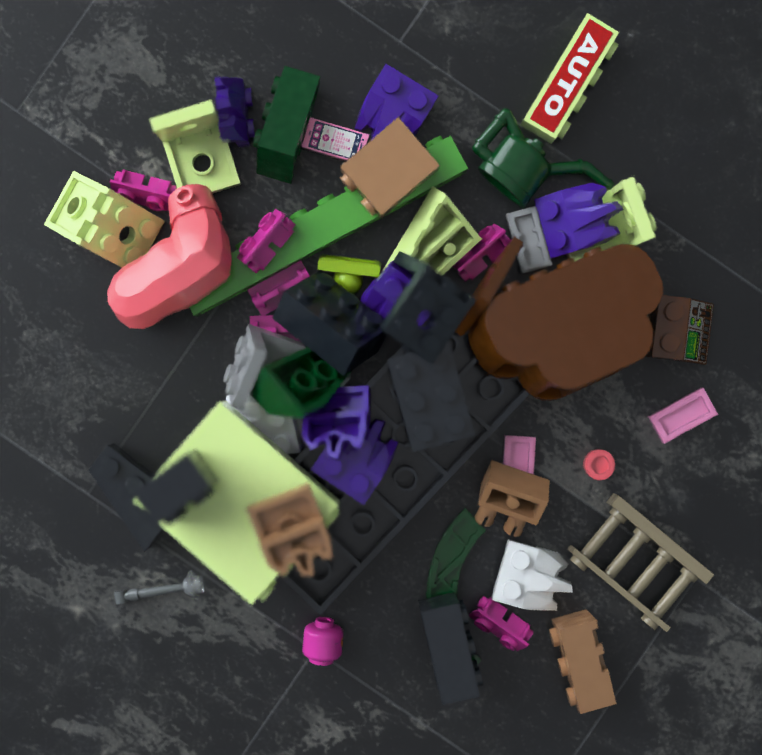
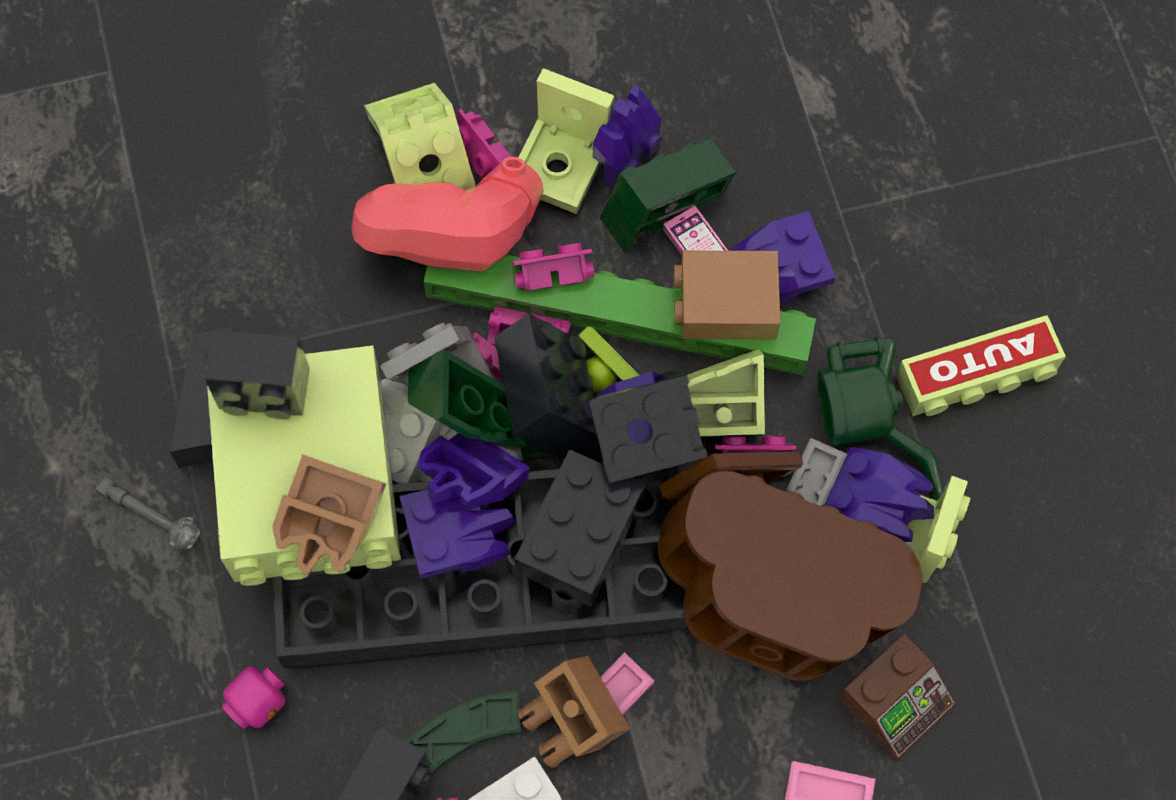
camera: 40 degrees right, 20 degrees down
coral tile [583,449,615,480] -> none

